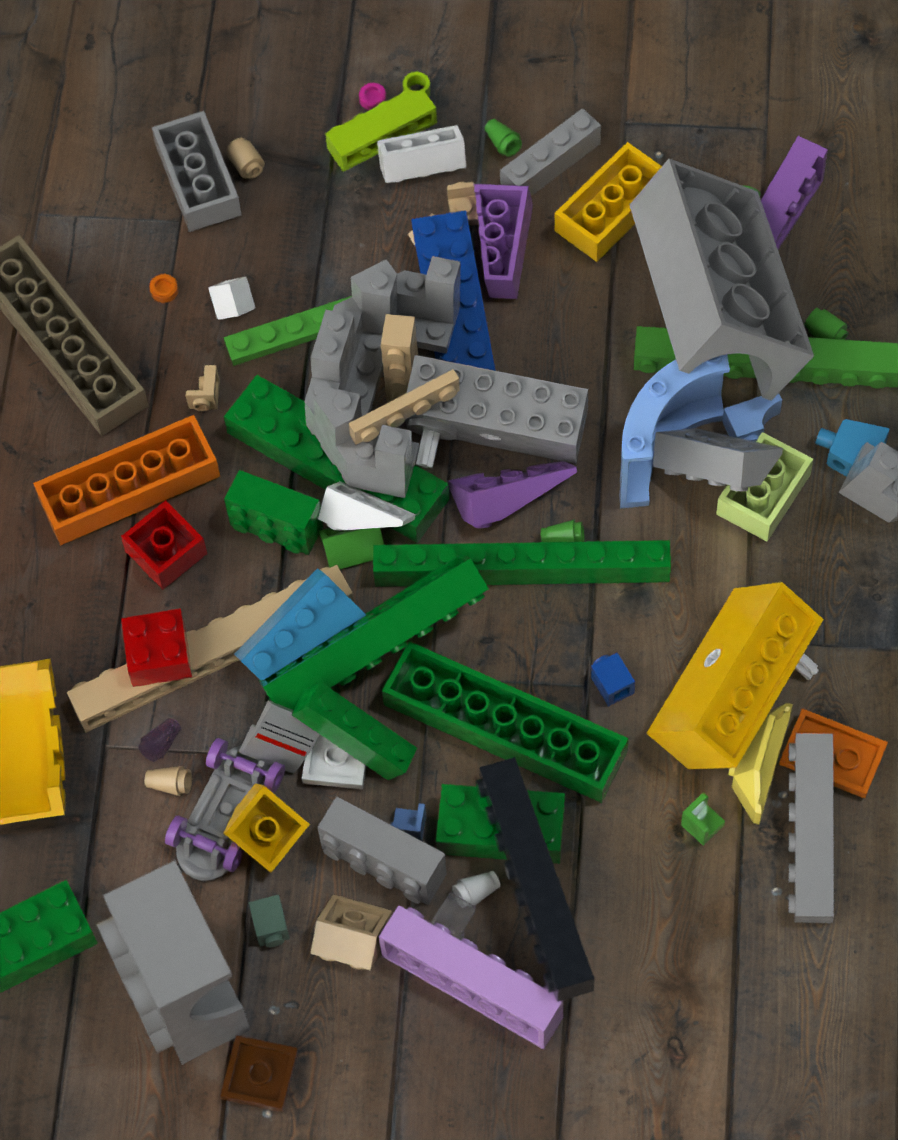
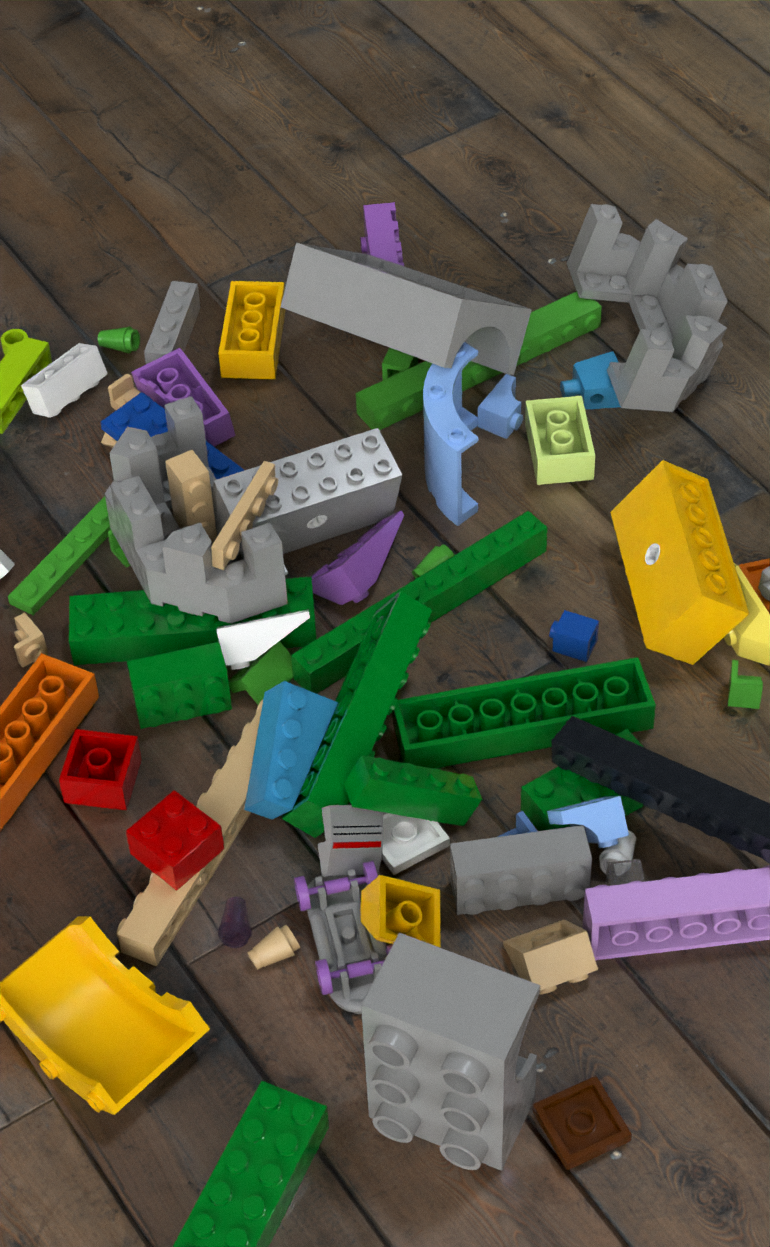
camera: 40 degrees left, 15 degrees down
light grey slope [653,428,783,491] -> none
none -> light blue arch [547,796,629,848]

